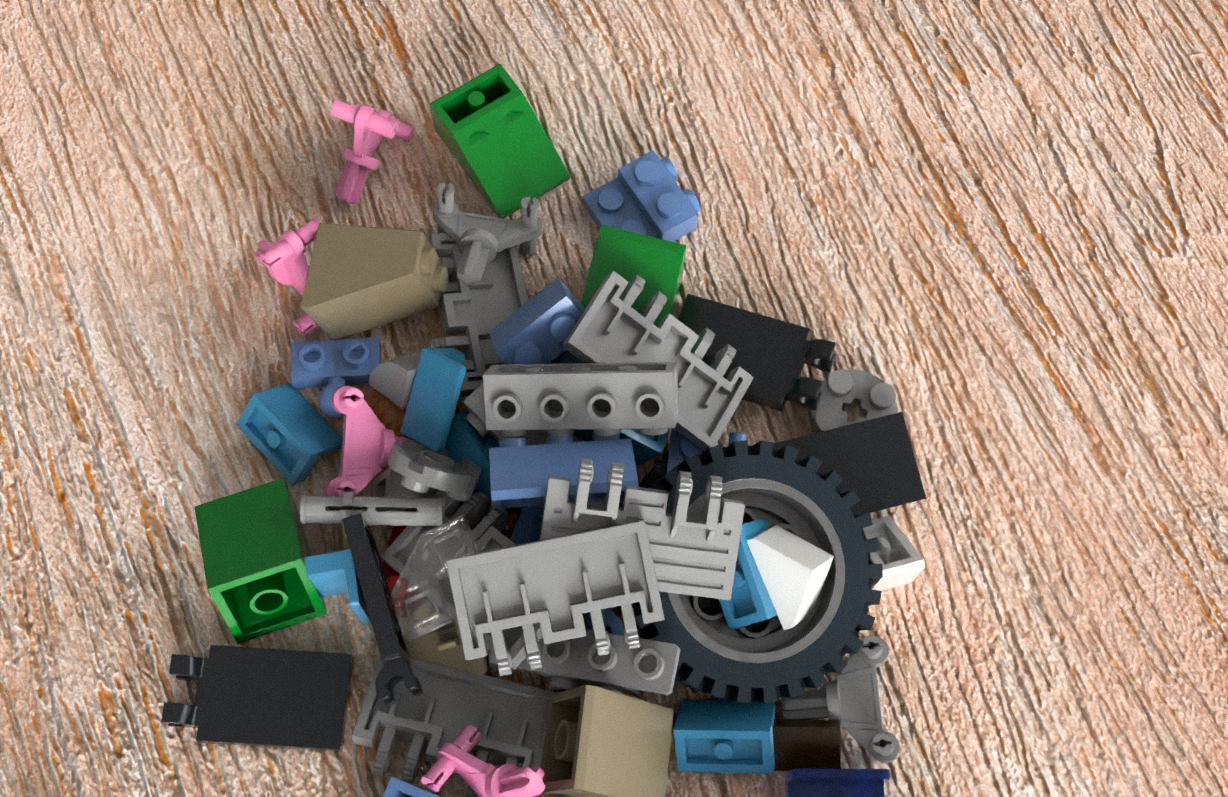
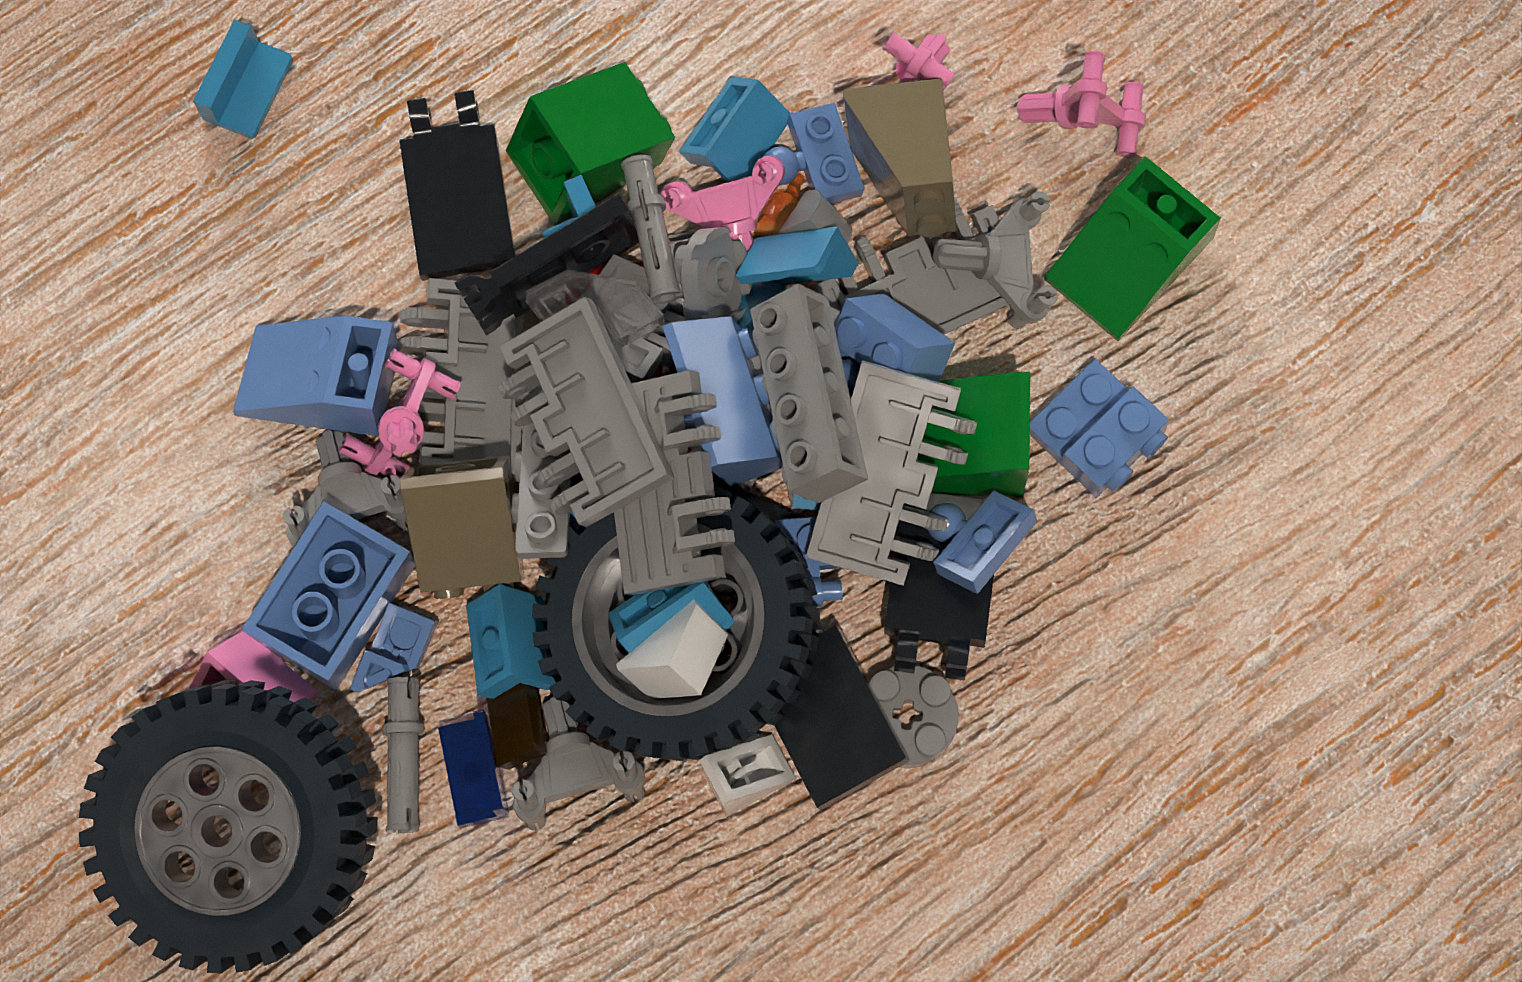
camera: 85 degrees right, 5 degrees up
none -> medium blue plate [927,491,1037,594]

